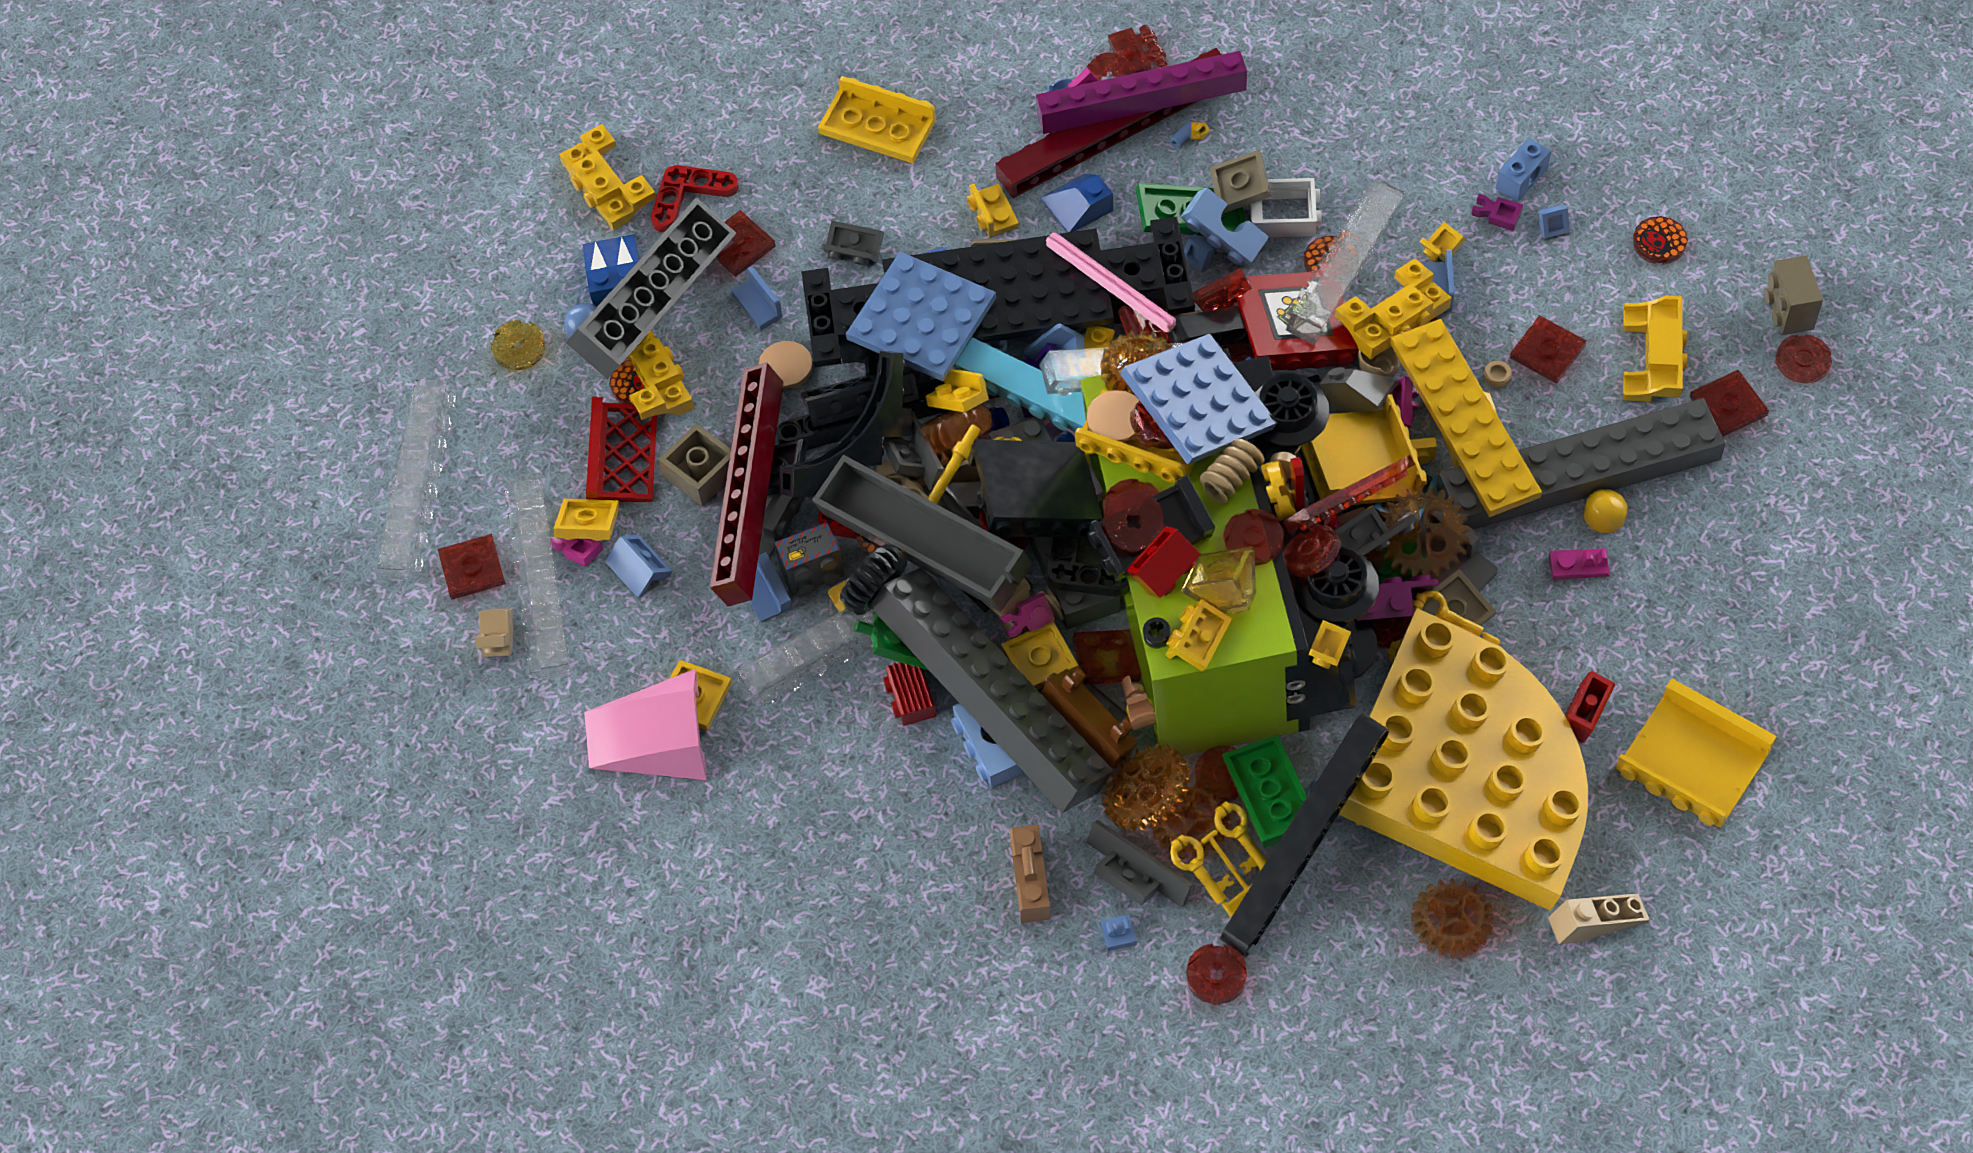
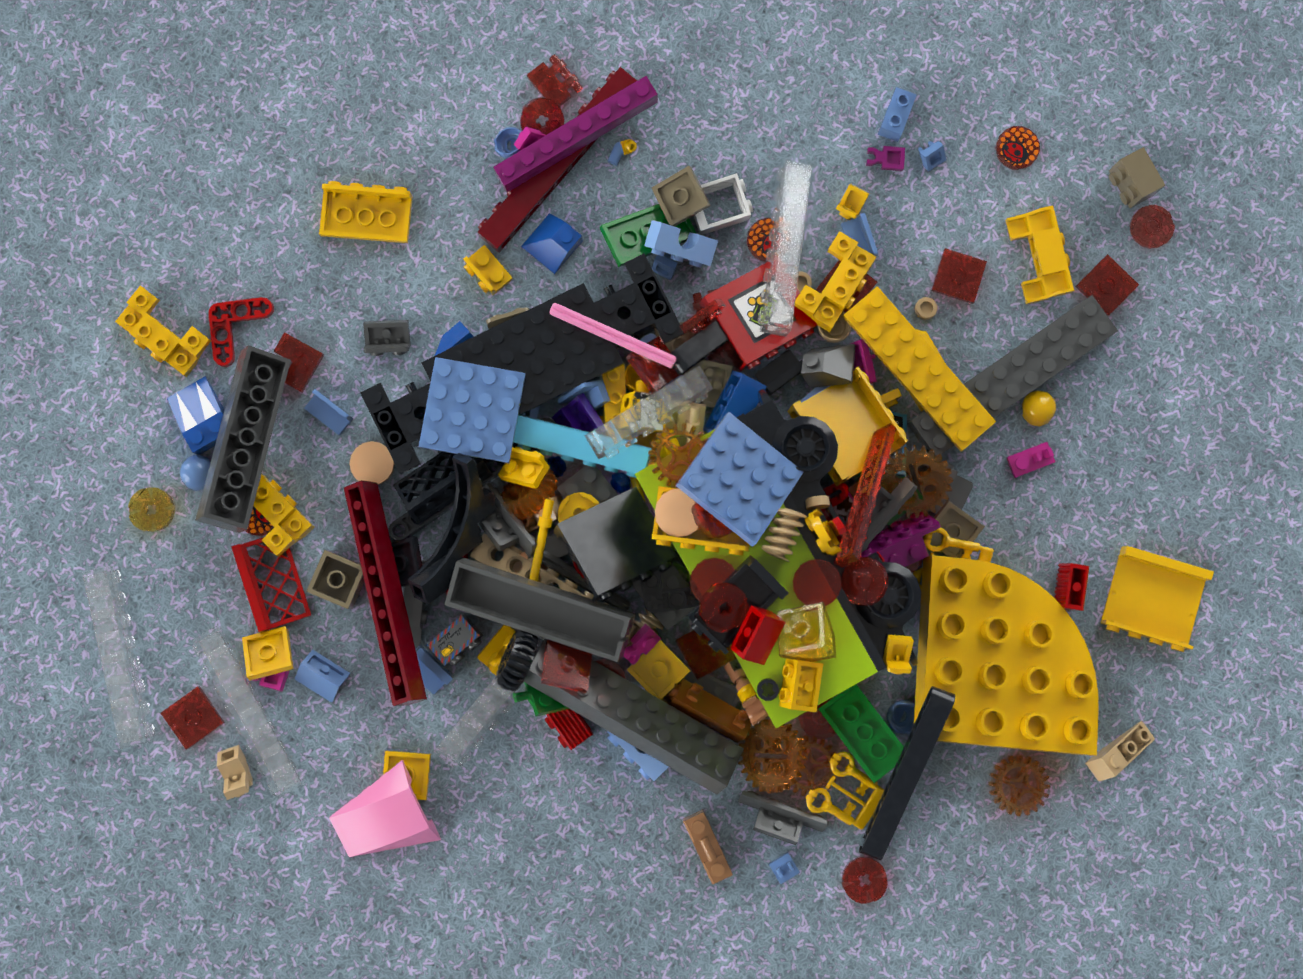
camera: 25 degrees left, 25 degrees up
none -> clear red plate [541,639,592,693]

